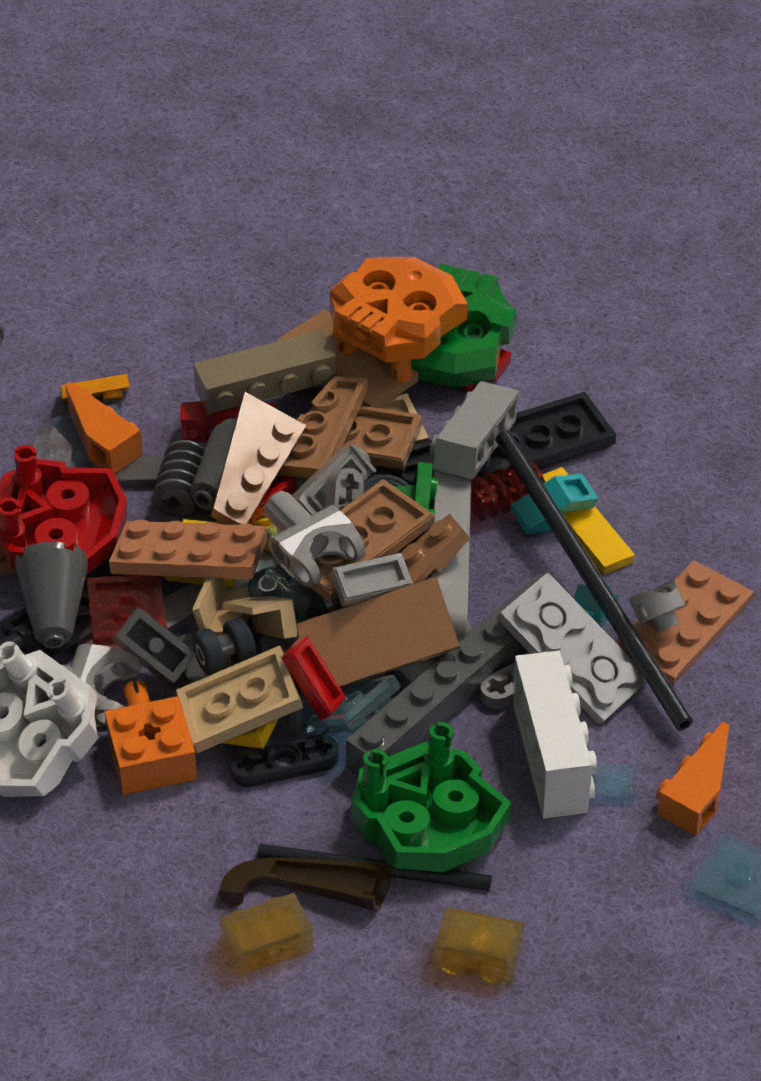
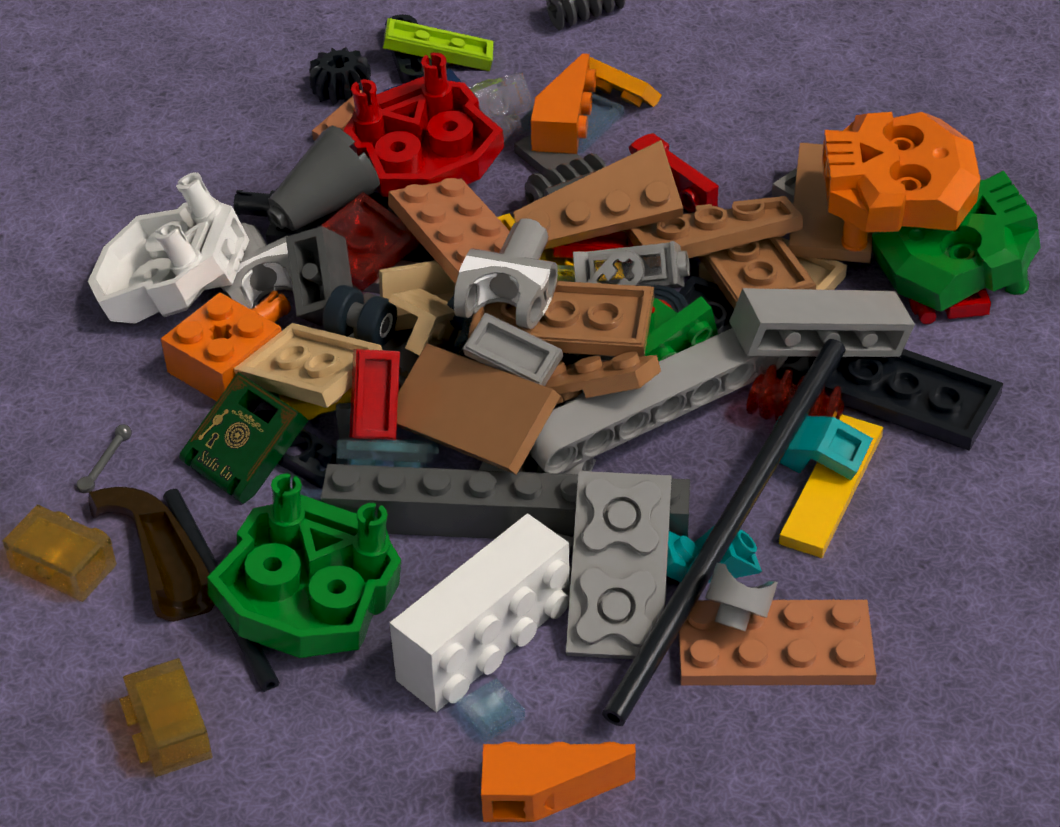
camera: 55 degrees right, 0 degrees up
dark tan brick [193,330,337,414] -> none
none -> dark grey hinge [77,424,132,493]
none -> dark green container [179,372,308,504]

